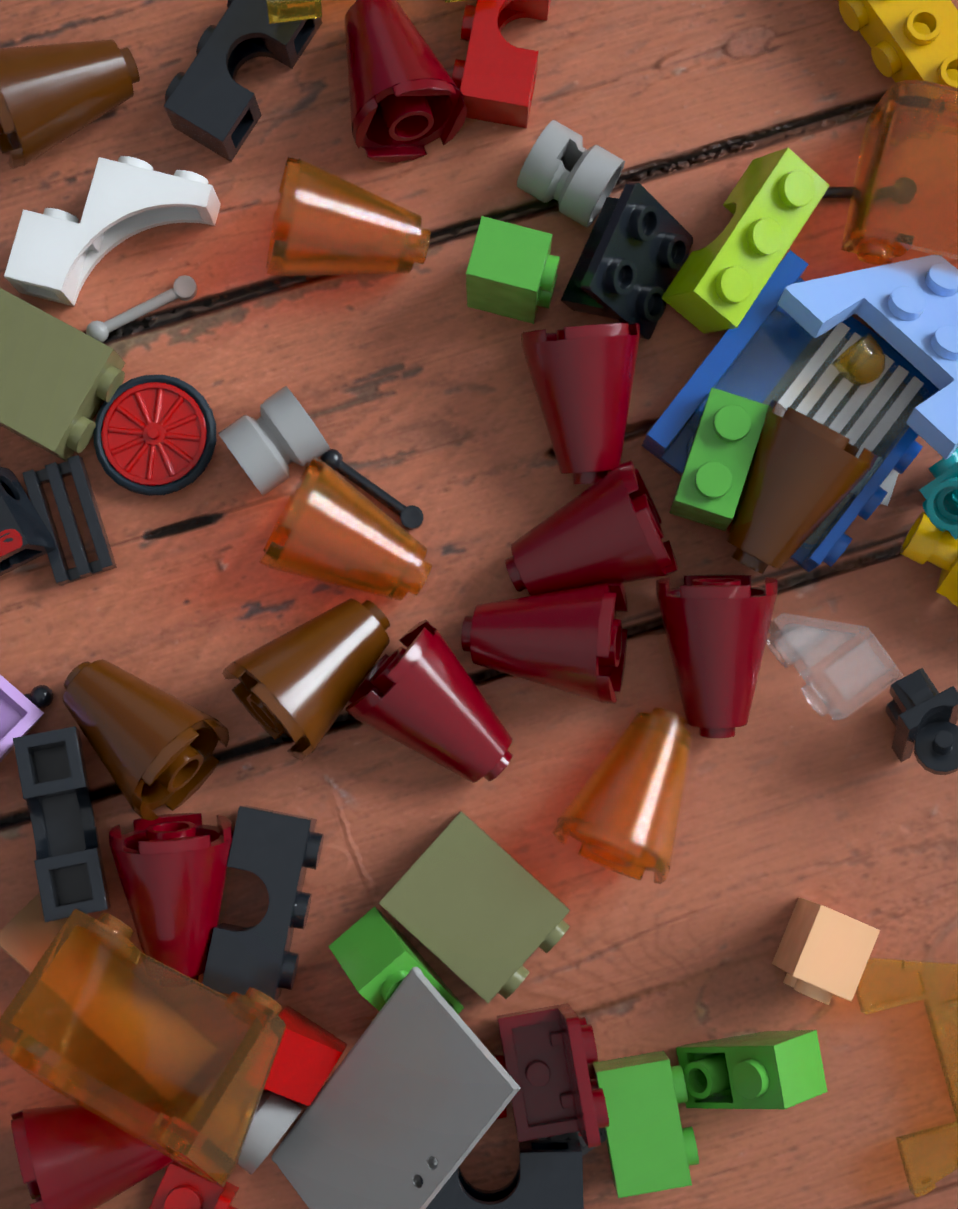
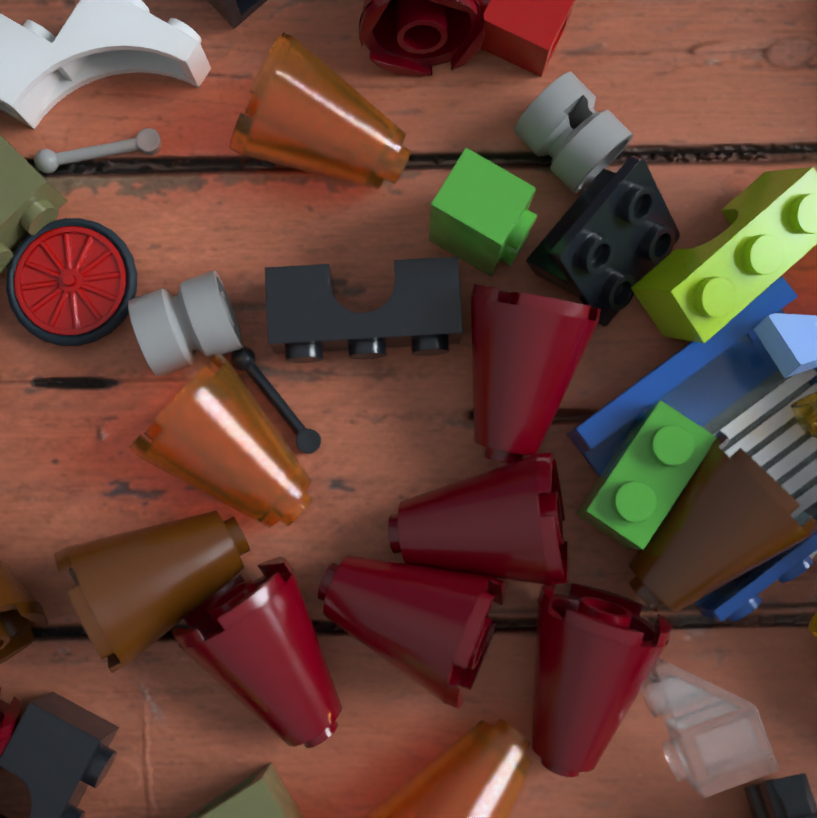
camera: 15 degrees right, 0 degrees up
none -> black arch [265,257,463,363]

